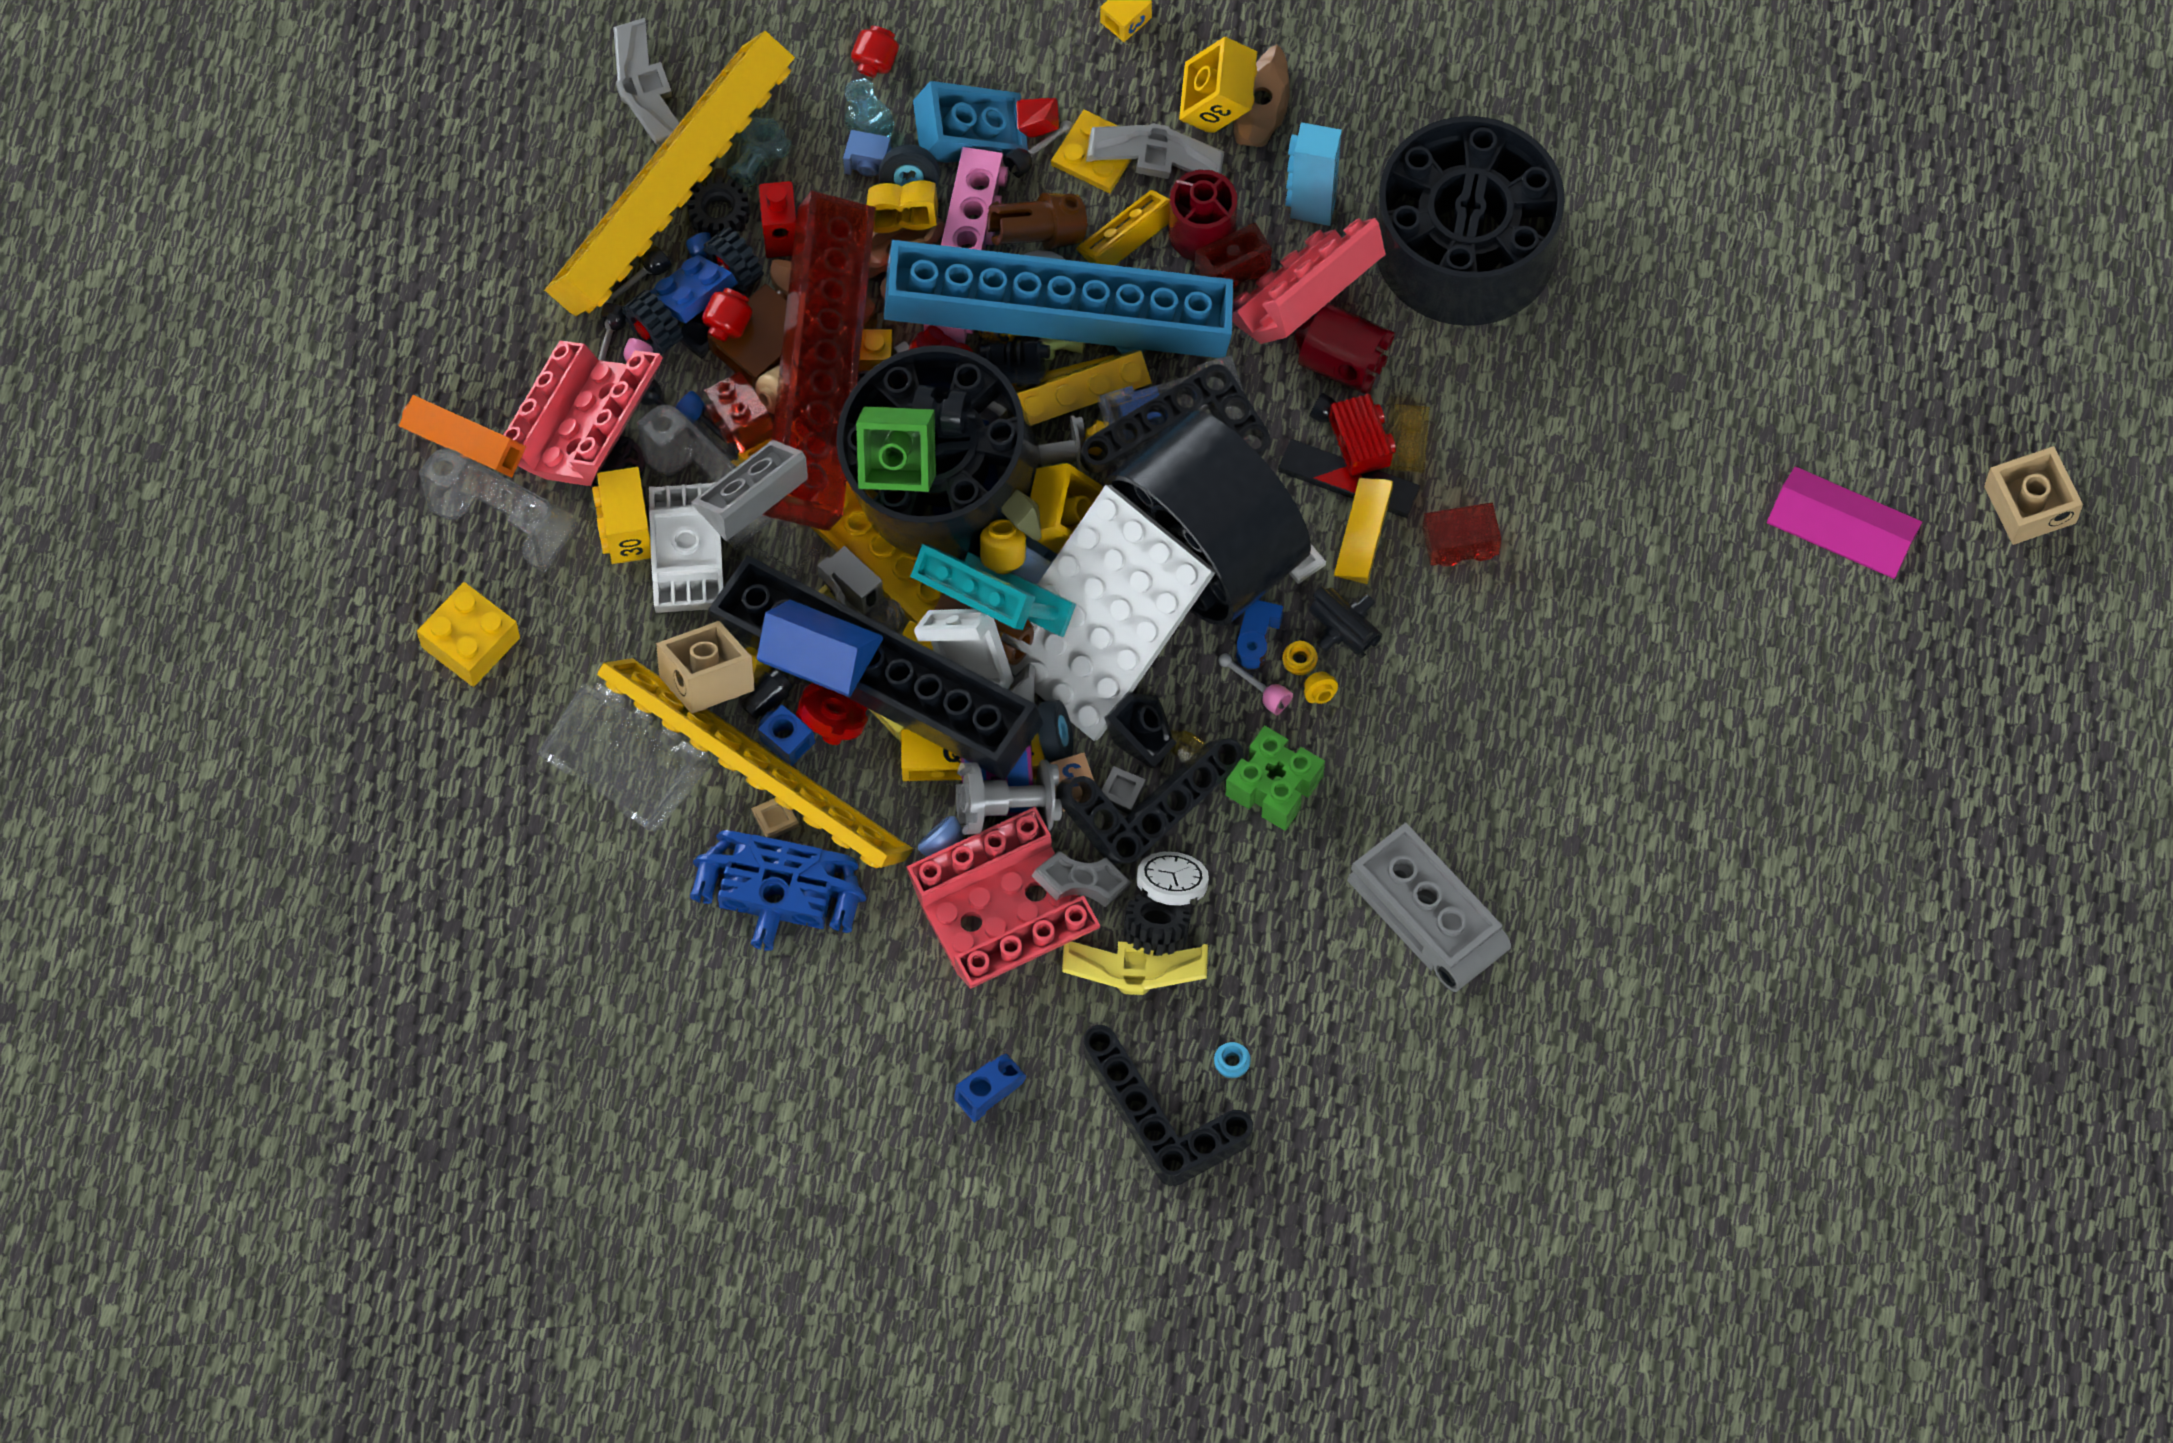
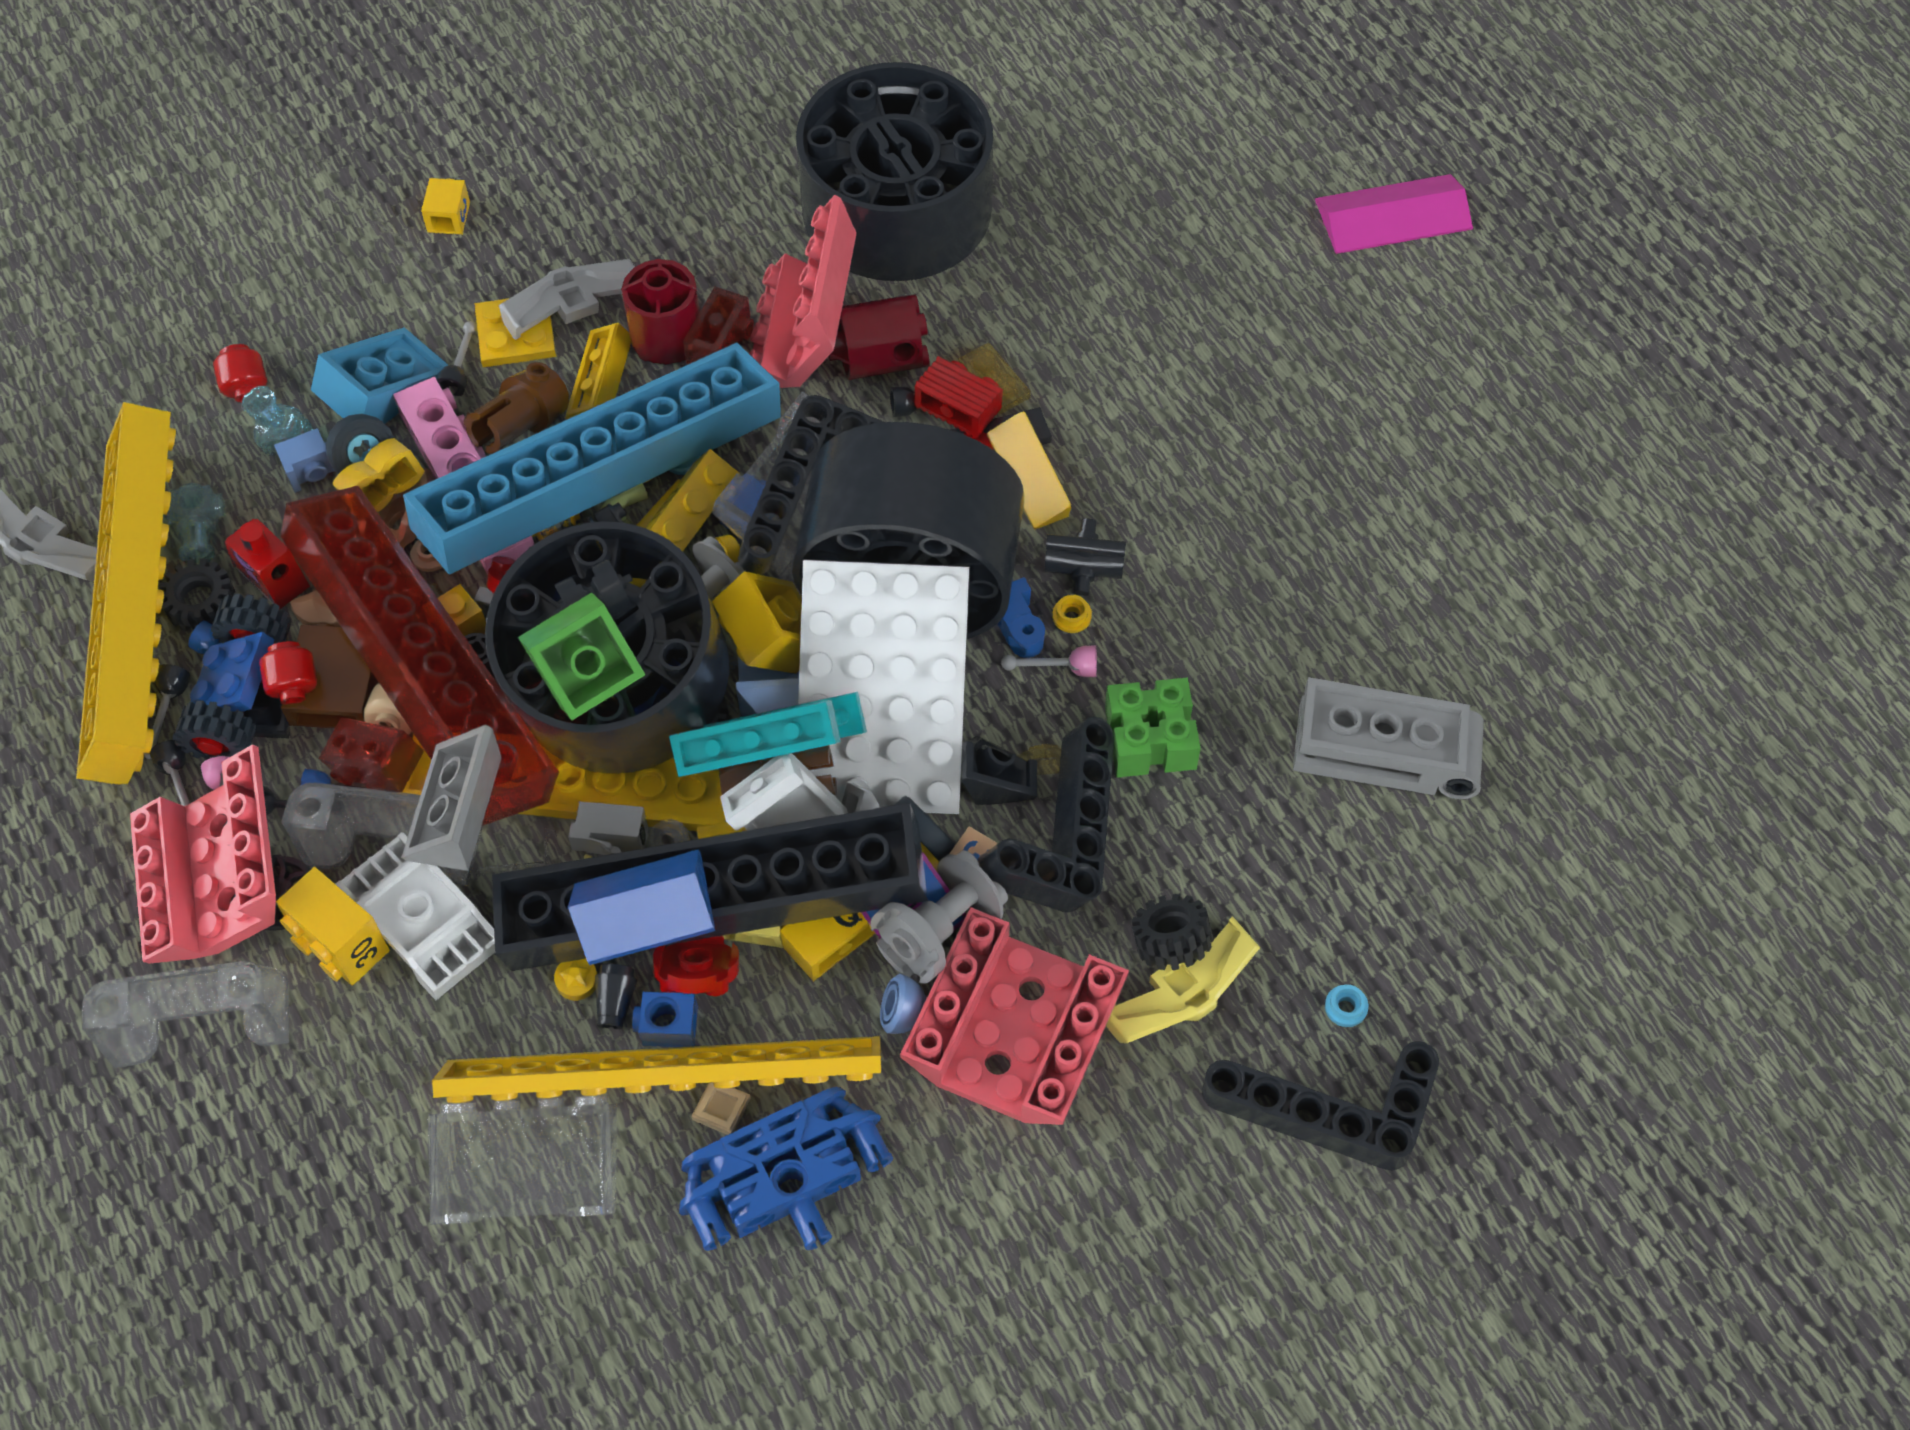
camera: 40 degrees left, 5 degrees down
orange brick [398,395,527,478] -> none
yellow brick [417,582,520,687] -> none
tan brick [656,621,755,714] -> none
blue leg [954,1054,1026,1123] -> none
yellow head [980,519,1026,574] -> none
olive slope [1001,489,1042,541] -> none
red slope [1016,98,1059,138] -> none
light grey tile [1032,851,1132,907] -> none
light grey plate [1102,766,1146,814] -> none
white tile [1137,851,1209,906] -> none
yellow brick [1179,37,1257,133] -> none
medium nougat piece [1233,44,1290,147] -> none
medium azure brick [1285,122,1342,226] -> none
yellow plate [1304,671,1338,704] -> none
clear red brick [1422,502,1501,566] -> none
tan brick [1984,446,2083,545] -> none

